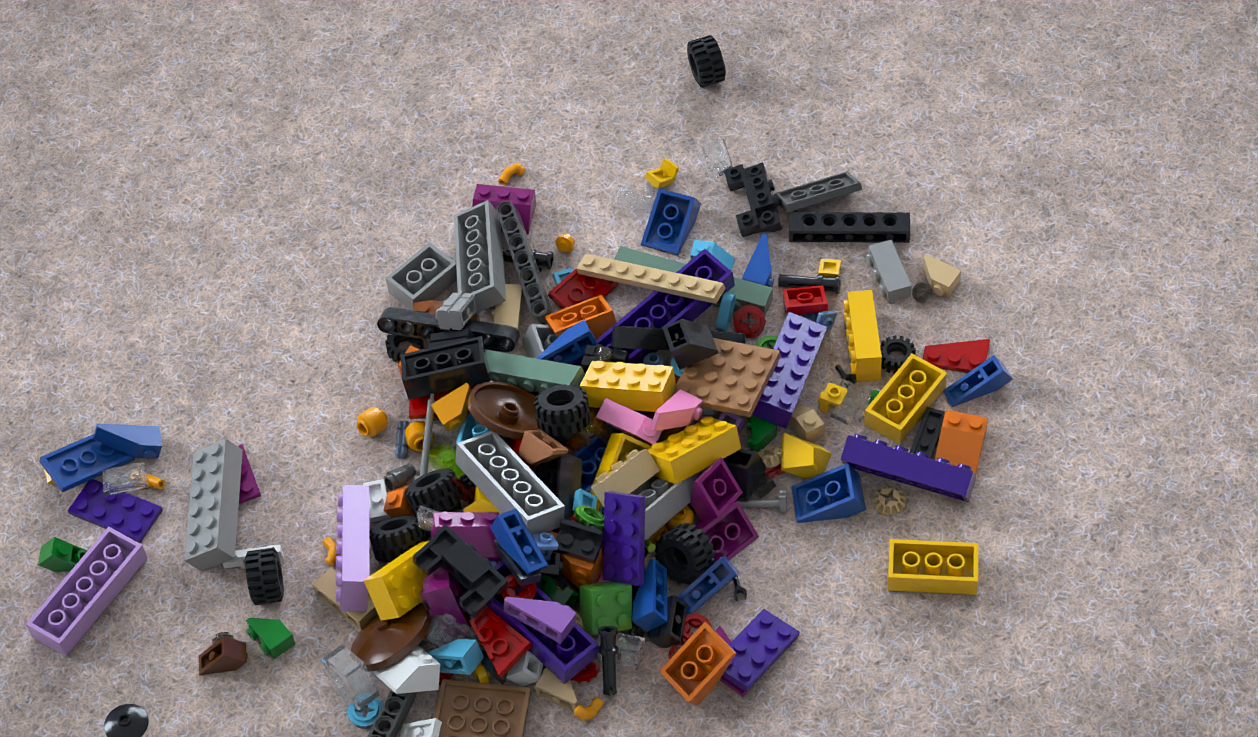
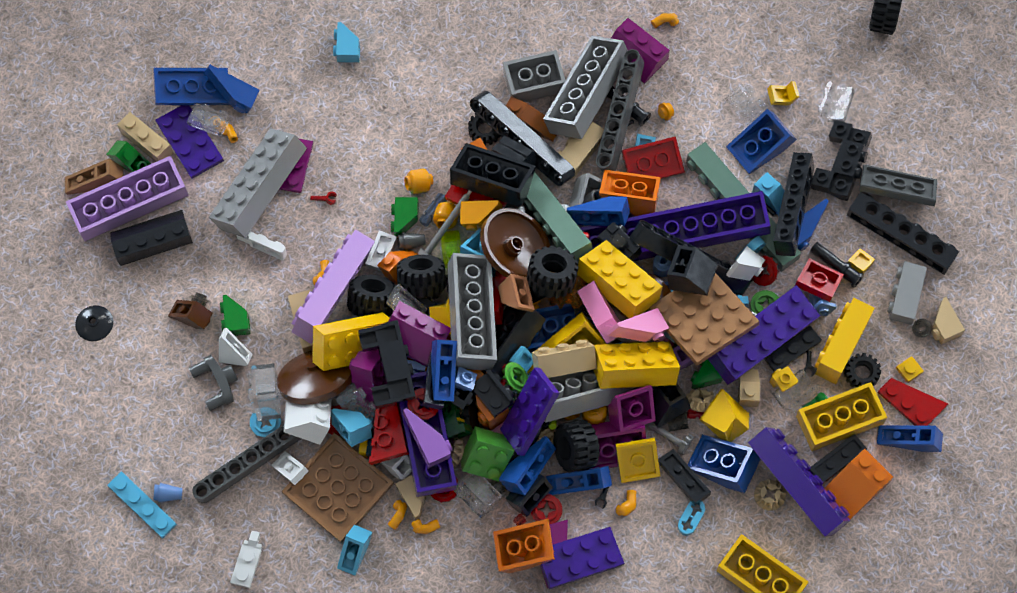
camera: 30 degrees right, 15 degrees up
black tyre [245,547,284,606] -> none
light grey brick [435,293,477,330] -> none
clear red hand [451,476,476,502] -> none
tan plate [576,254,726,304] -> none
black pin [598,626,619,696] -> none
none -> medium nougat slope [65,158,124,195]
none -> black slope [110,210,193,266]
none -> tan brick [117,112,173,162]
none -> dark grey connector [189,355,238,411]
none -> white slope [219,328,253,366]
none -> red hand [310,191,337,205]
none -> medium azure slope [333,22,360,62]
none -> light orange arm [388,500,407,530]
none -> green slope [391,197,419,236]
none -> yellow plate [615,438,660,483]
none -> light orange arm [615,490,636,516]
none -> black plate [658,449,711,506]
none -> medium azure beam [678,501,705,536]
none -> white slope [726,246,765,281]
none -> black plate [764,325,822,371]
none -> black brick [773,152,815,256]
none -> yellow plate [896,356,924,383]

